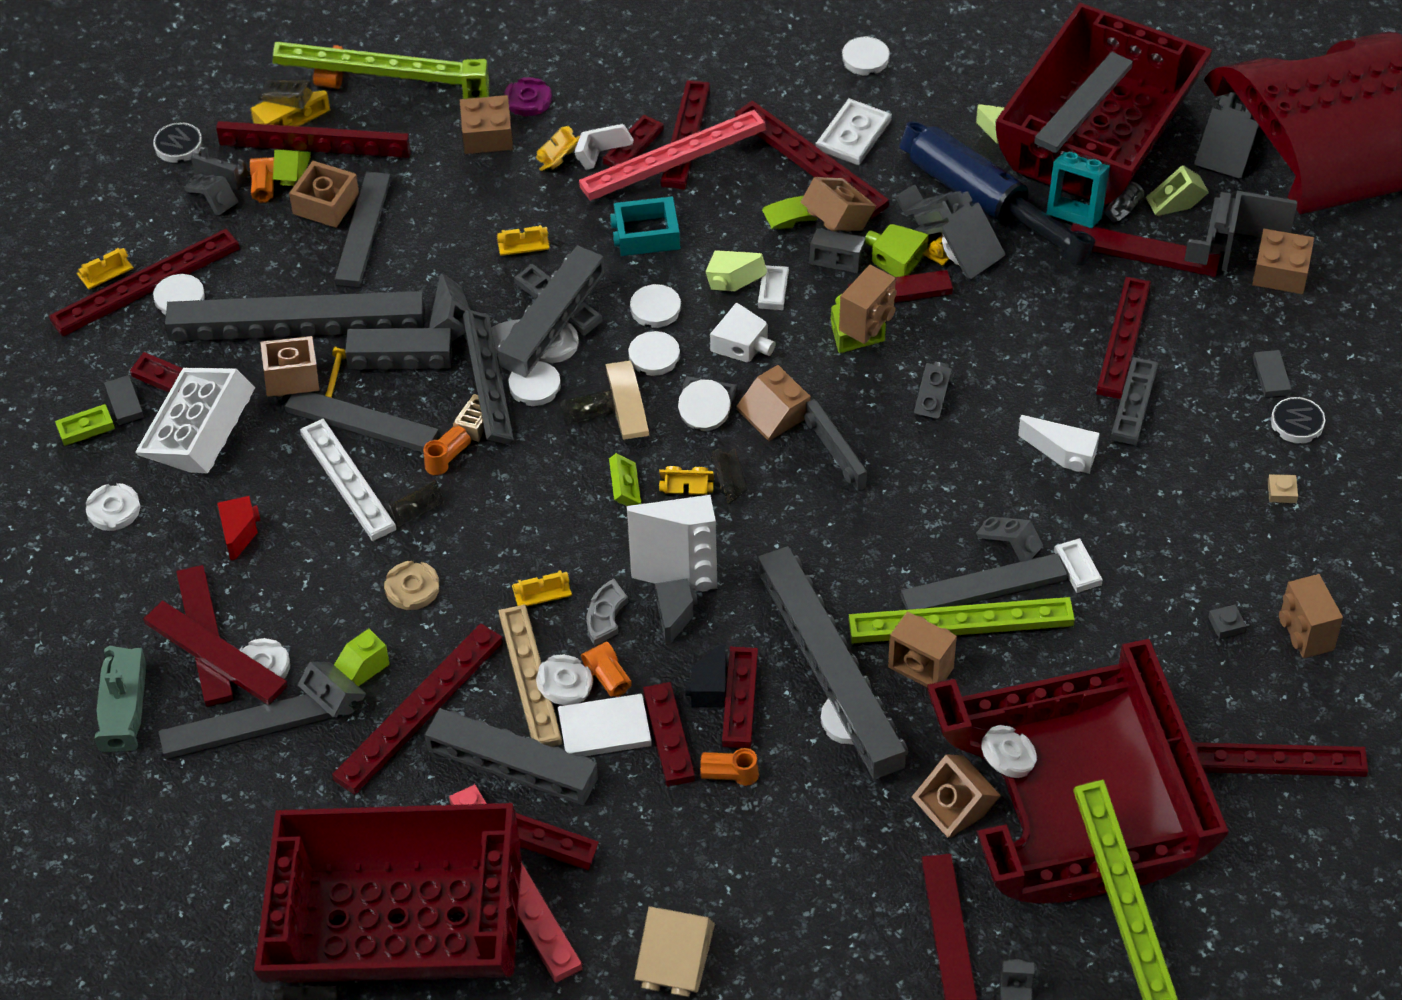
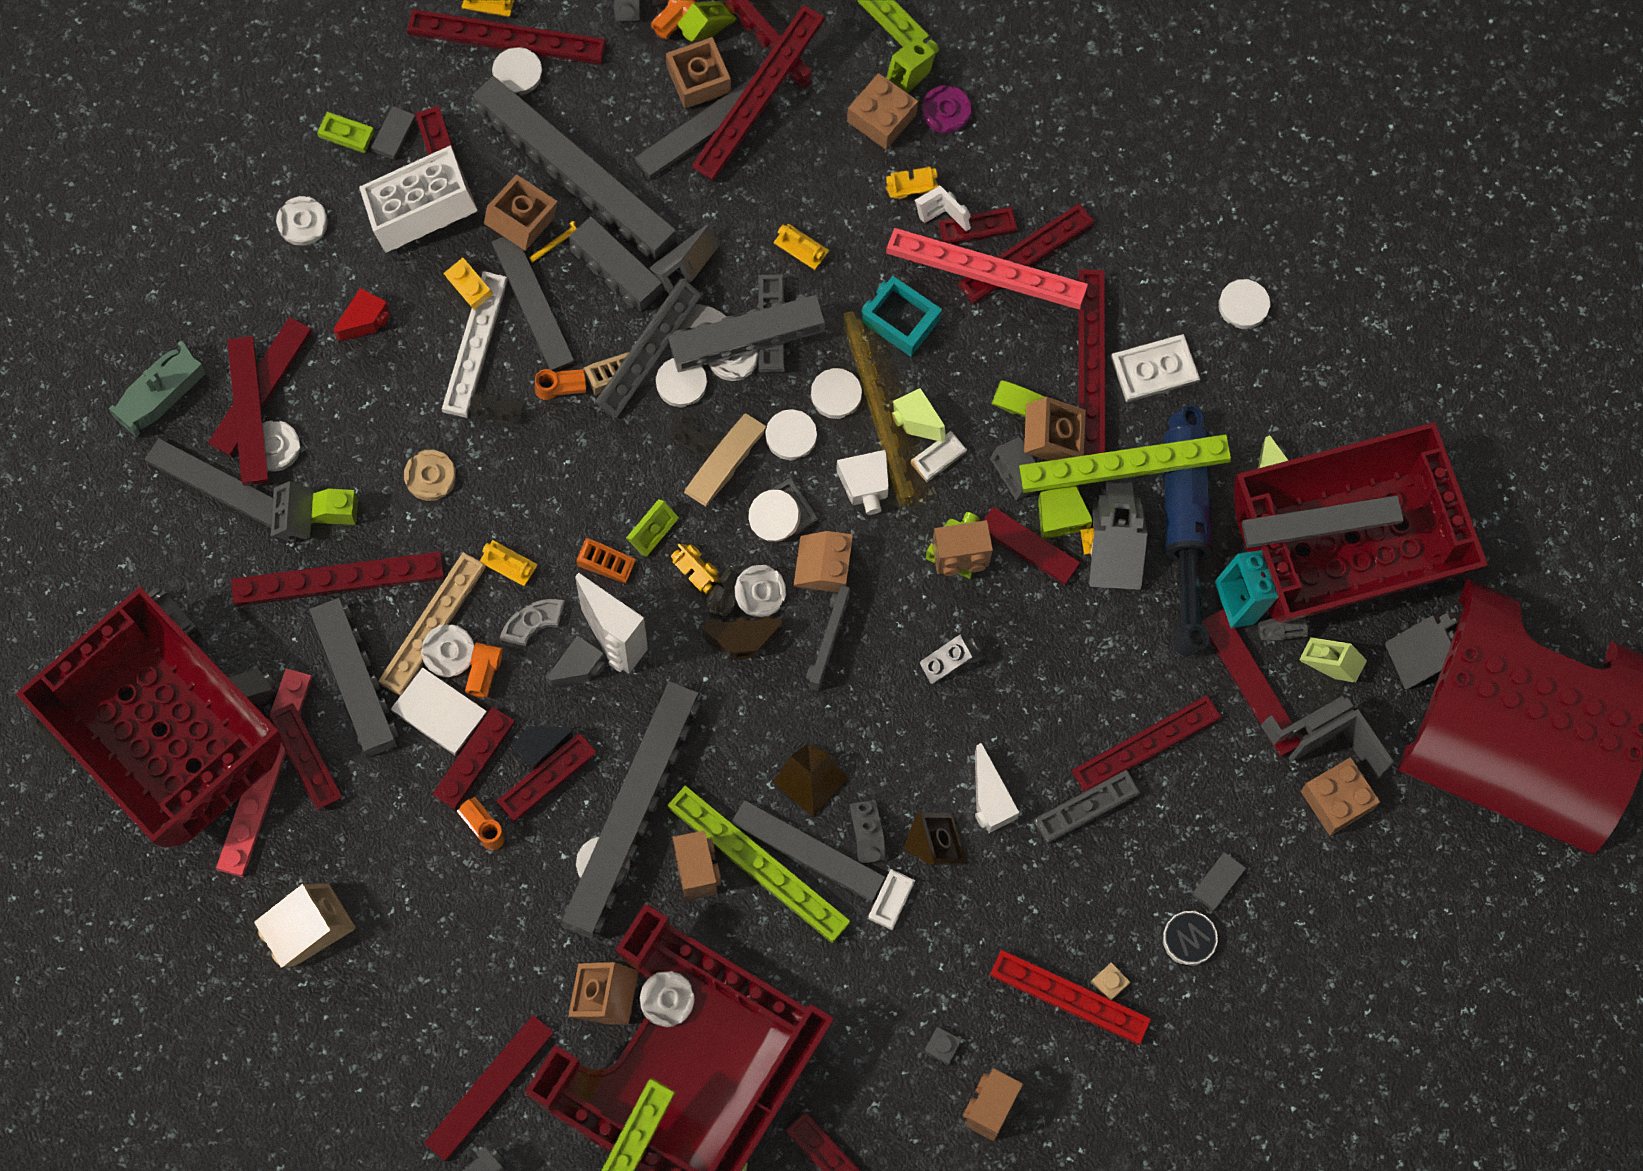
camera: 40 degrees right, 20 degrees up
none -> yellow plate [443,258,494,310]
none -> orange slope [577,538,636,584]
none -> dark red plate [692,5,825,182]
none -> dark brown slope [702,616,782,660]
none -> white tile [735,565,786,617]
none -> dark brown slope [773,744,848,817]
none -> clear yellow plate [843,311,914,507]
none -> dark brown slope [903,812,967,865]
none -> red plate [989,950,1151,1045]
none -> lime plate [1019,435,1231,493]

